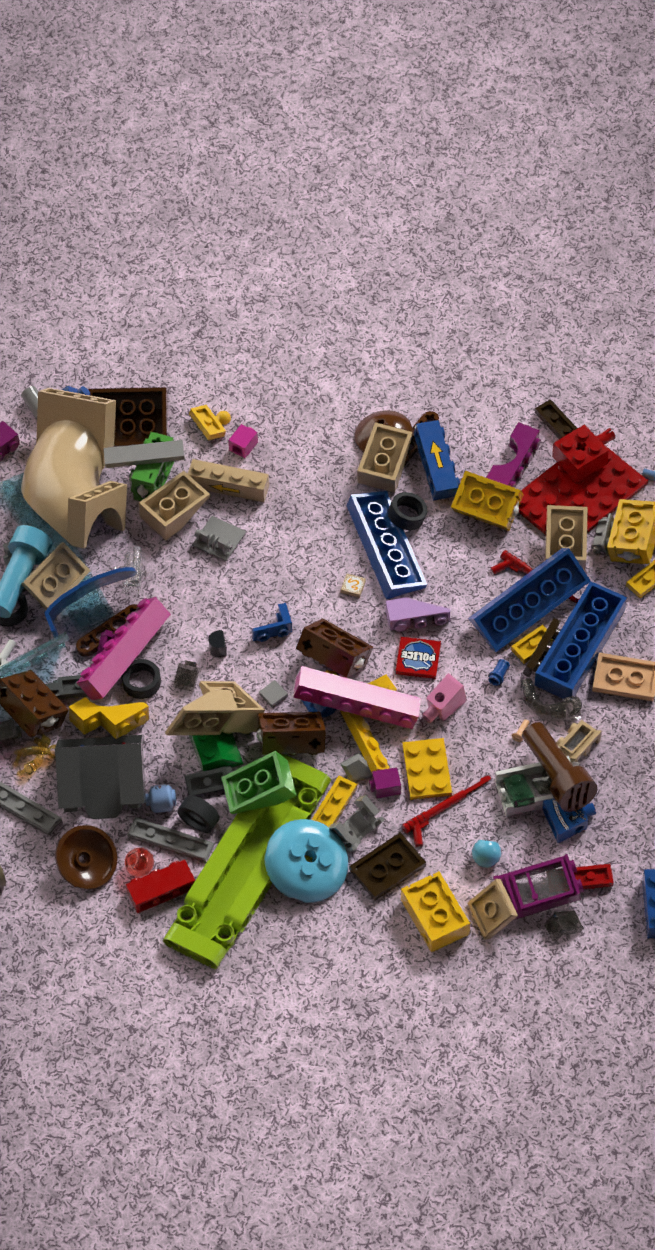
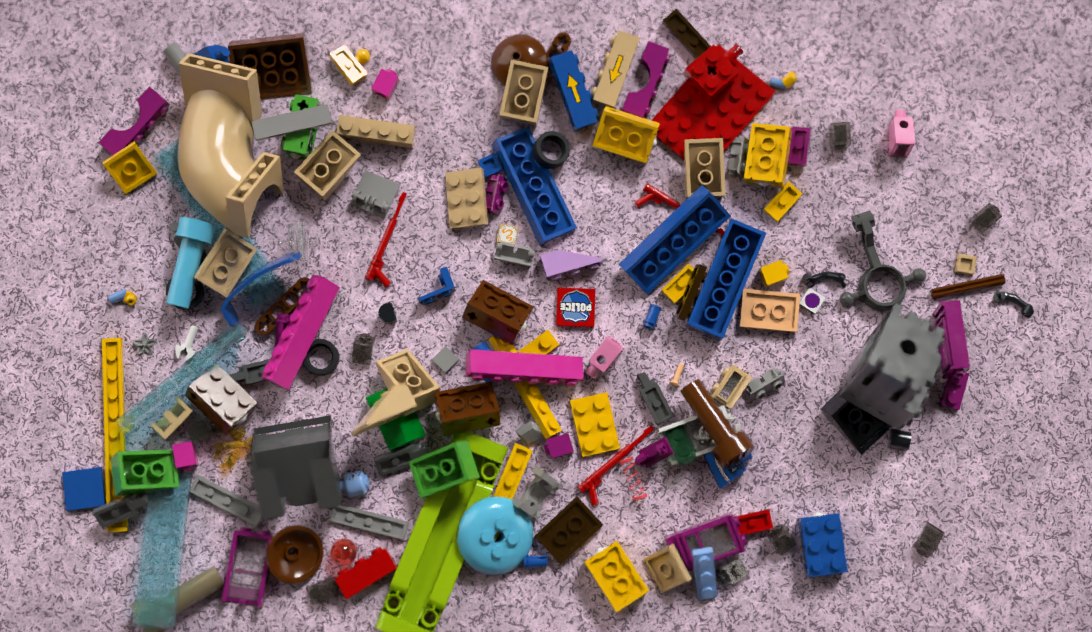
camera: 10 degrees left, 25 degrees up
yellow arch [68,697,149,739] -> none
black tyre [177,795,220,833] -> none
medium azure piece [472,840,502,868] -> none
clear smoke piece [521,678,582,722] -> none
none -> clear door [222,527,273,607]
none -> clear smoke bracket [306,577,341,606]
none -> red piece [365,192,406,288]
none -> tan plate [445,168,488,229]
none -> blue tile [478,152,503,178]
none -> magenta hinge [486,174,508,215]
none -> light grey hinge [494,242,535,267]
none -> blue pin [523,555,548,570]
none -> tan brick [591,30,640,109]
none -> coral piece [619,457,647,501]
none -> magenta hinge [635,437,674,468]
none -> dark grey hinge [637,372,674,425]
none -> light blue plate [692,547,717,601]
none -> light grey hinge [745,368,785,402]
none -> yellow brick [758,260,790,288]
none -> clear smoke bracket [767,525,797,556]

